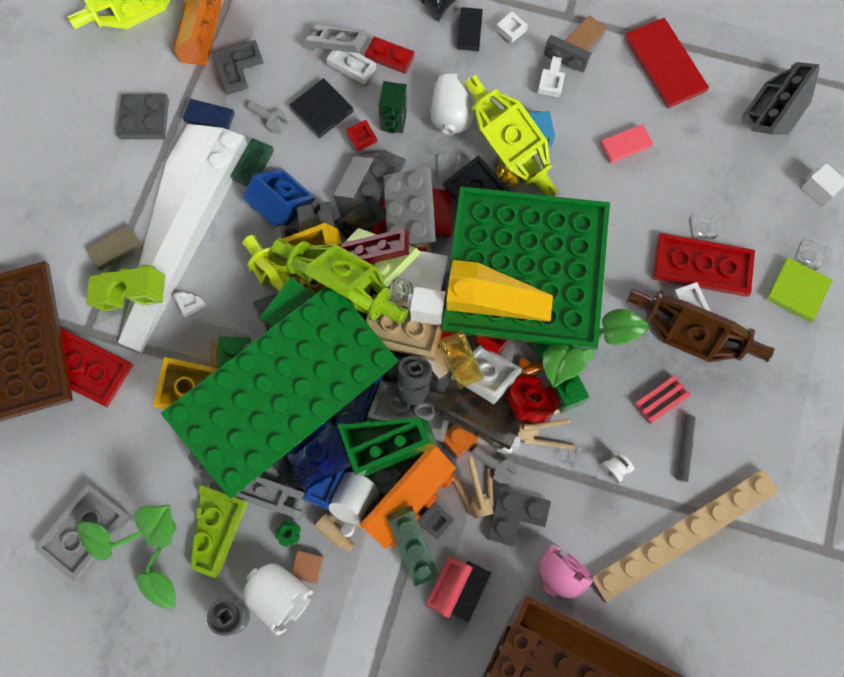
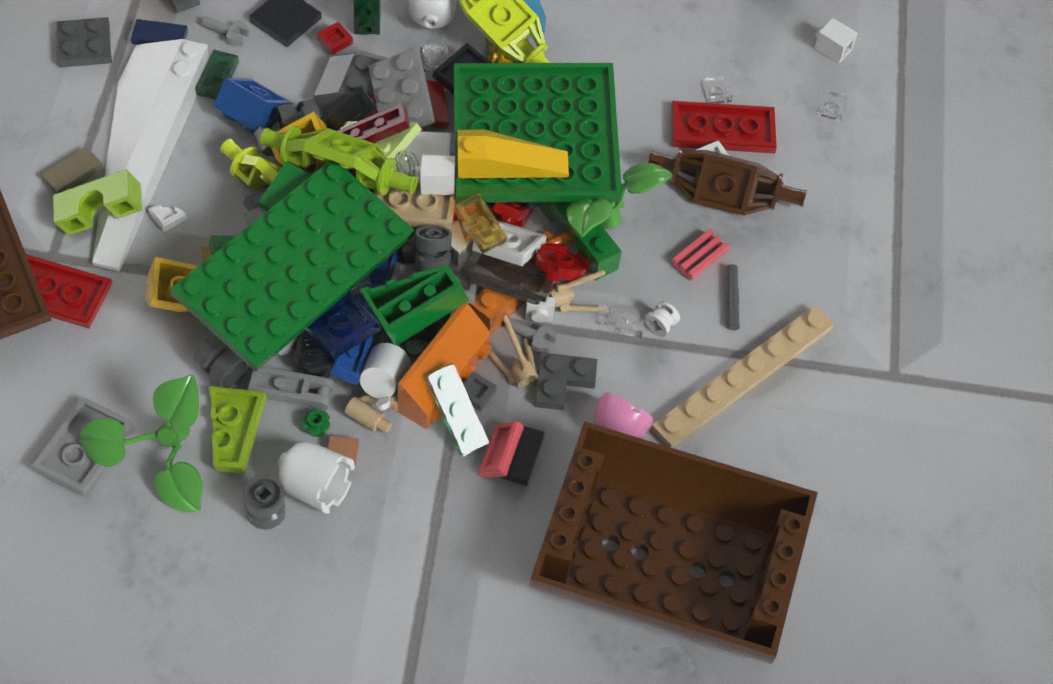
camera: 15 degrees left, 15 degrees down
coral tile [600,124,653,163] -> none
lime tile [766,257,833,322] -> none

